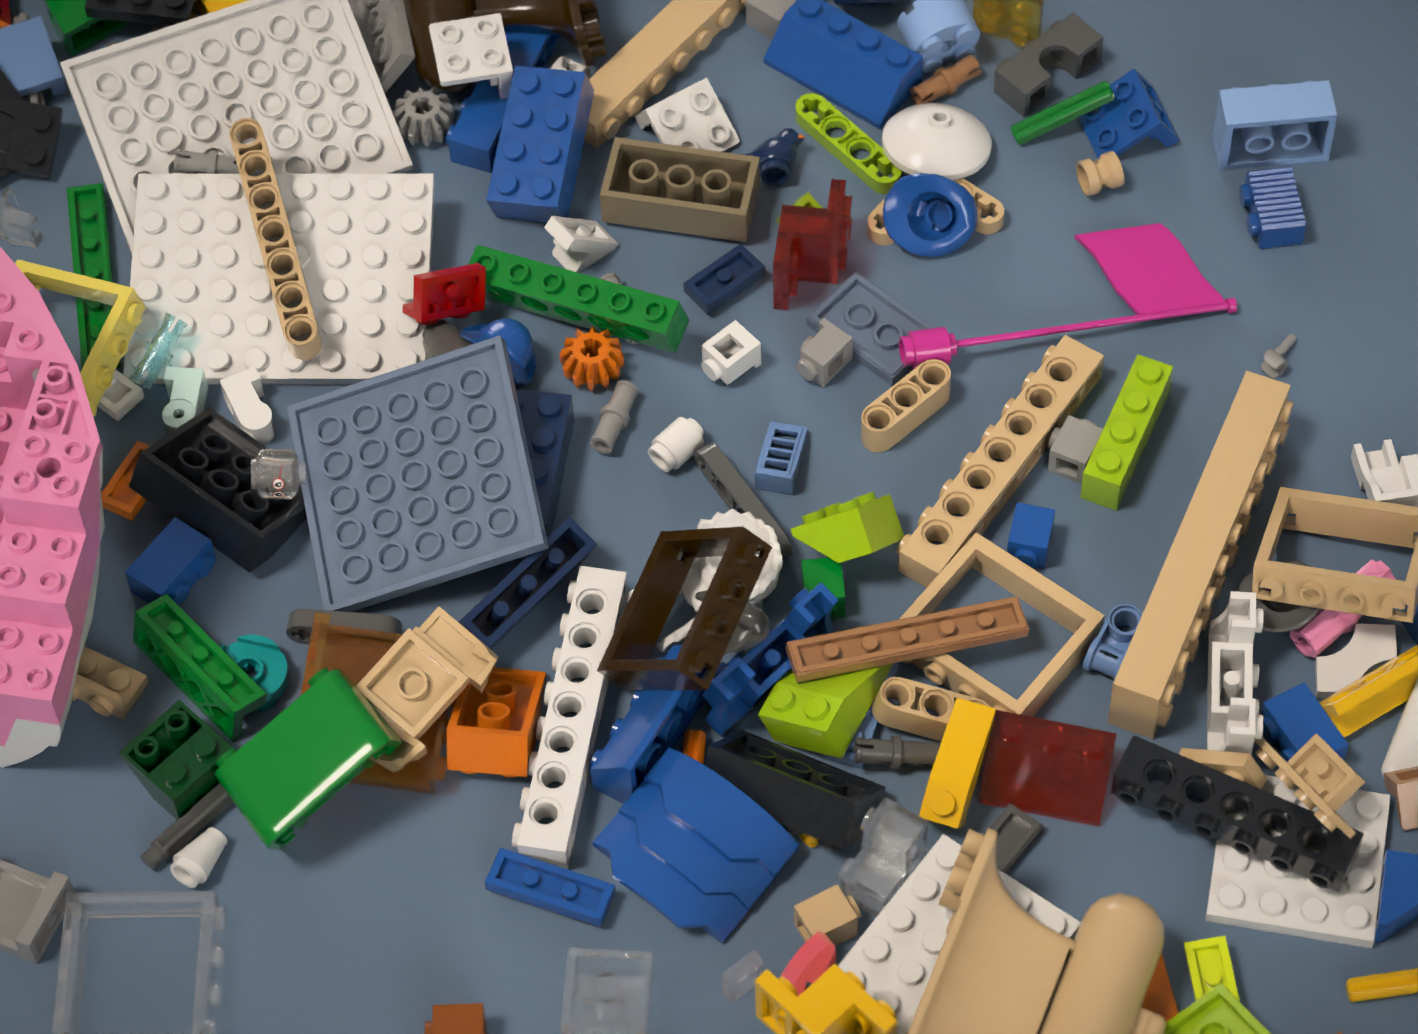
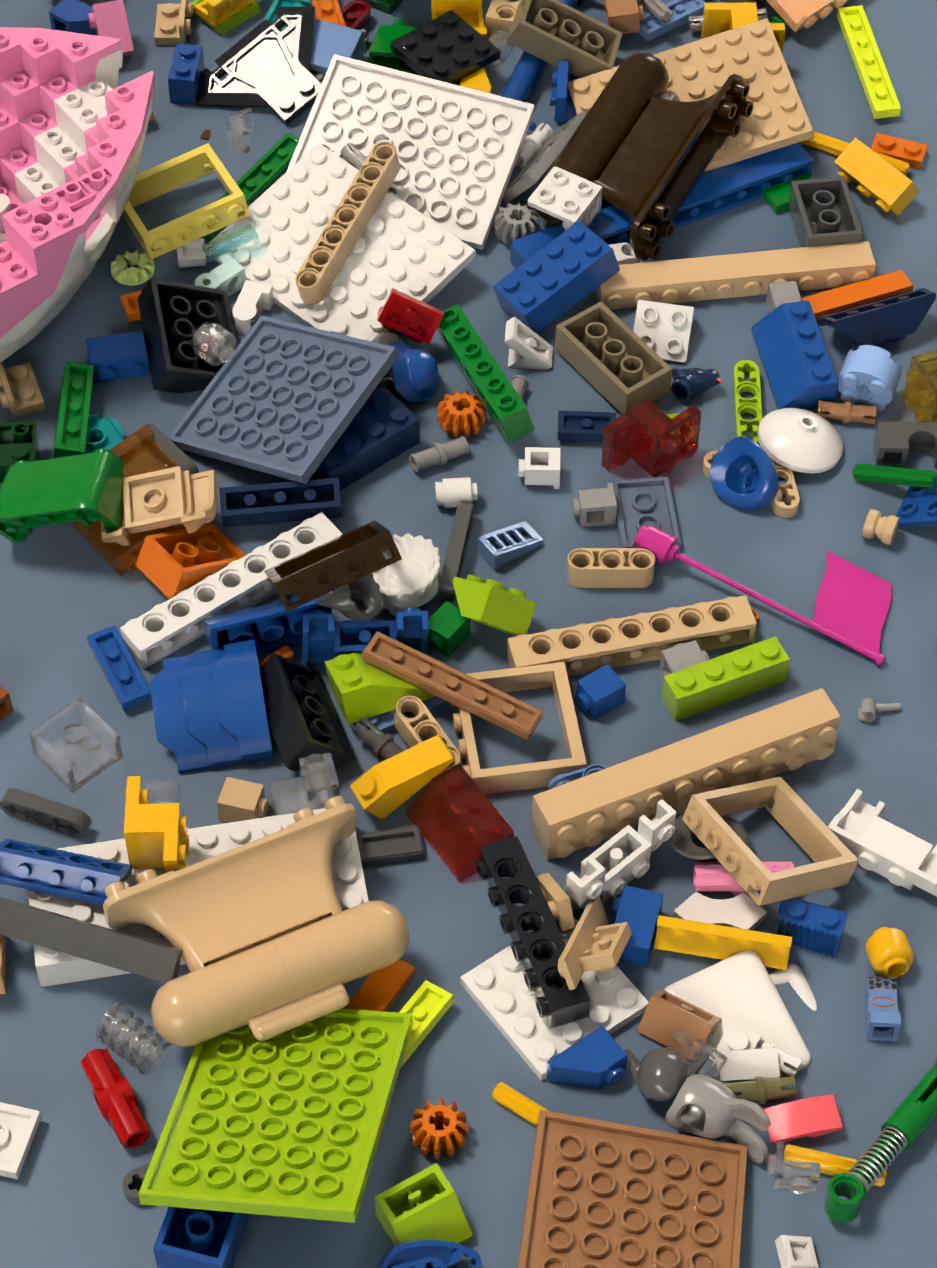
camera: 40 degrees right, 5 degrees down
coral slope [781,932,837,997] -> none

